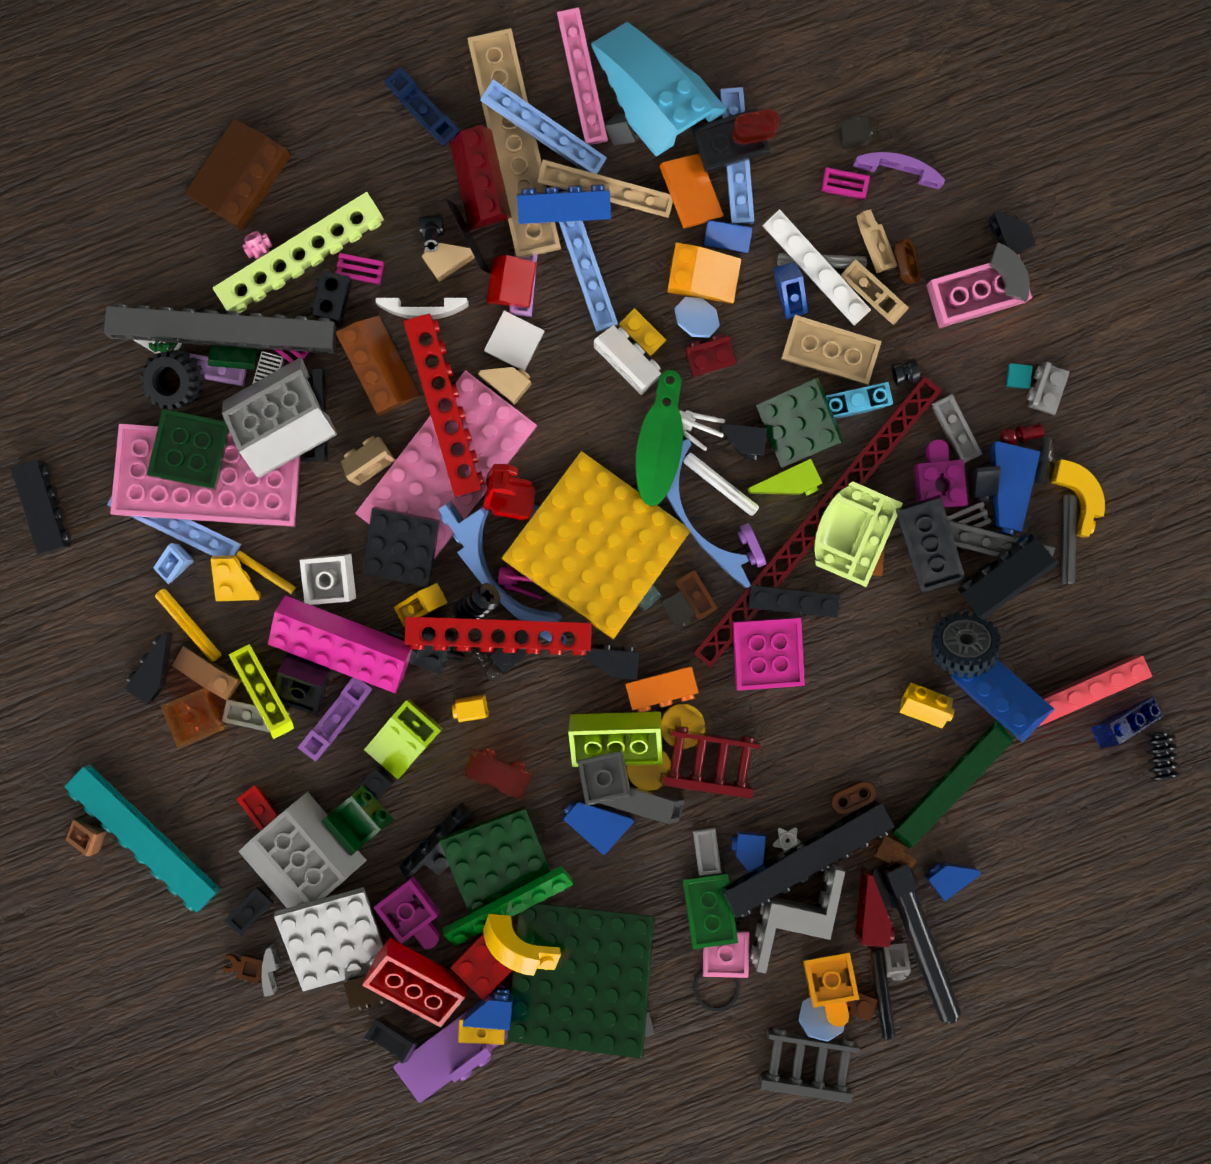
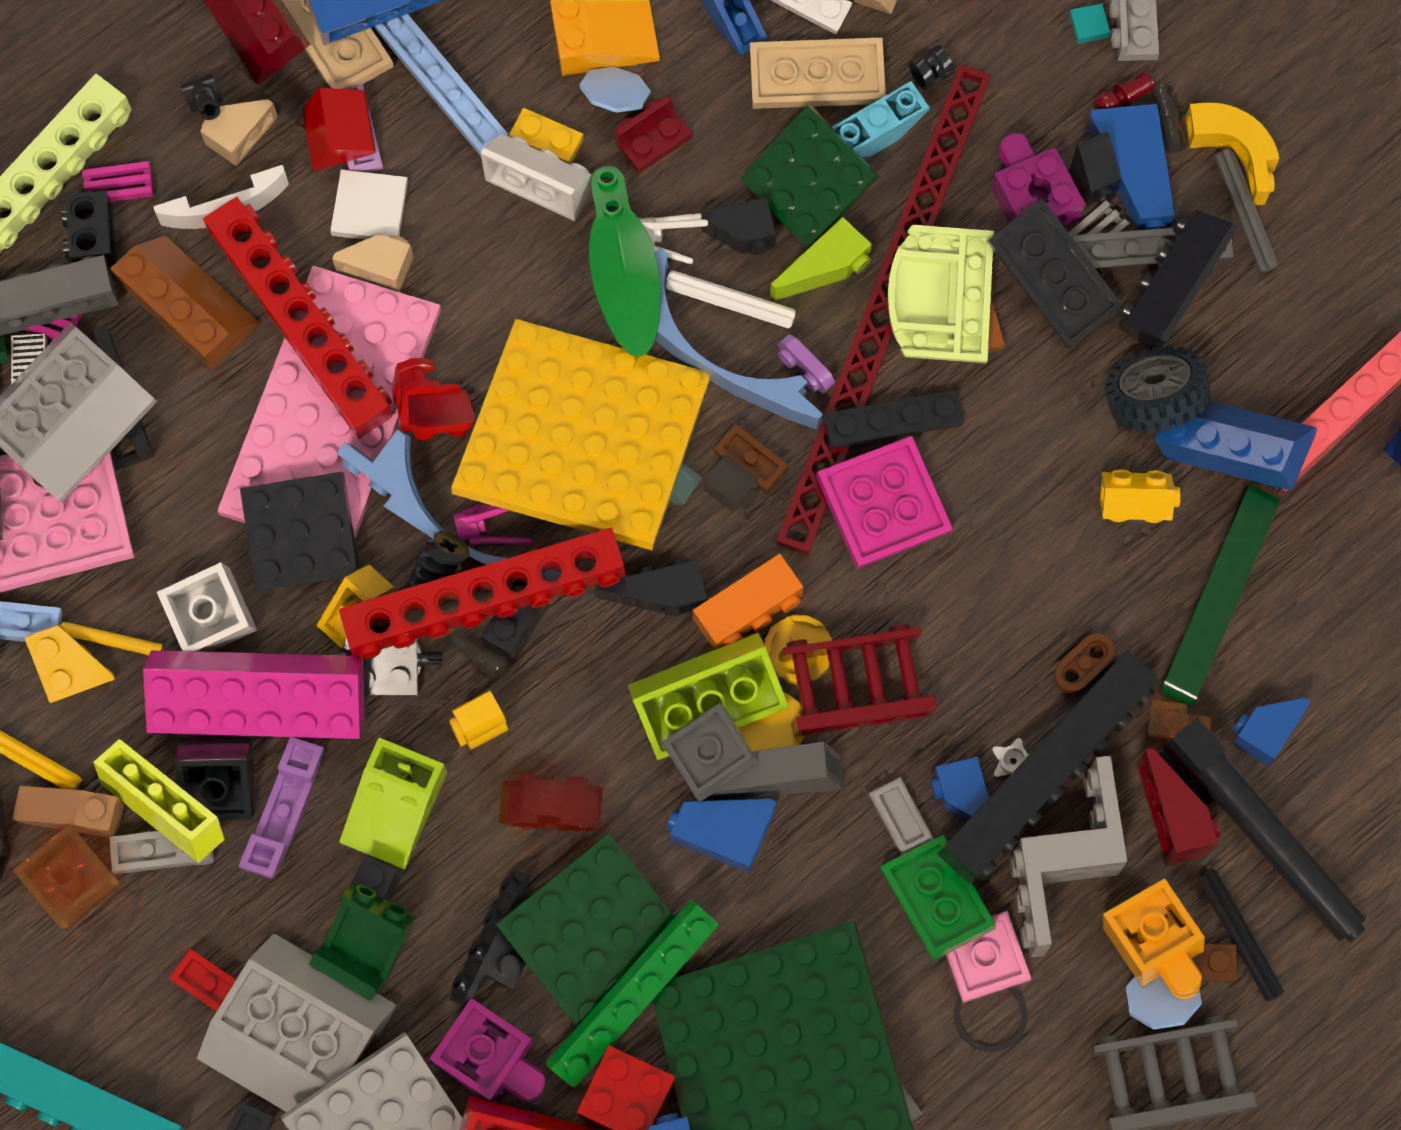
camera: 15 degrees left, 15 degrees down
tan slope [341,436,396,486] -> none
yellow arch [483,914,561,976] -> none
light grey bracket [883,943,911,980] -> none
light grey tile [931,394,982,463] -> none

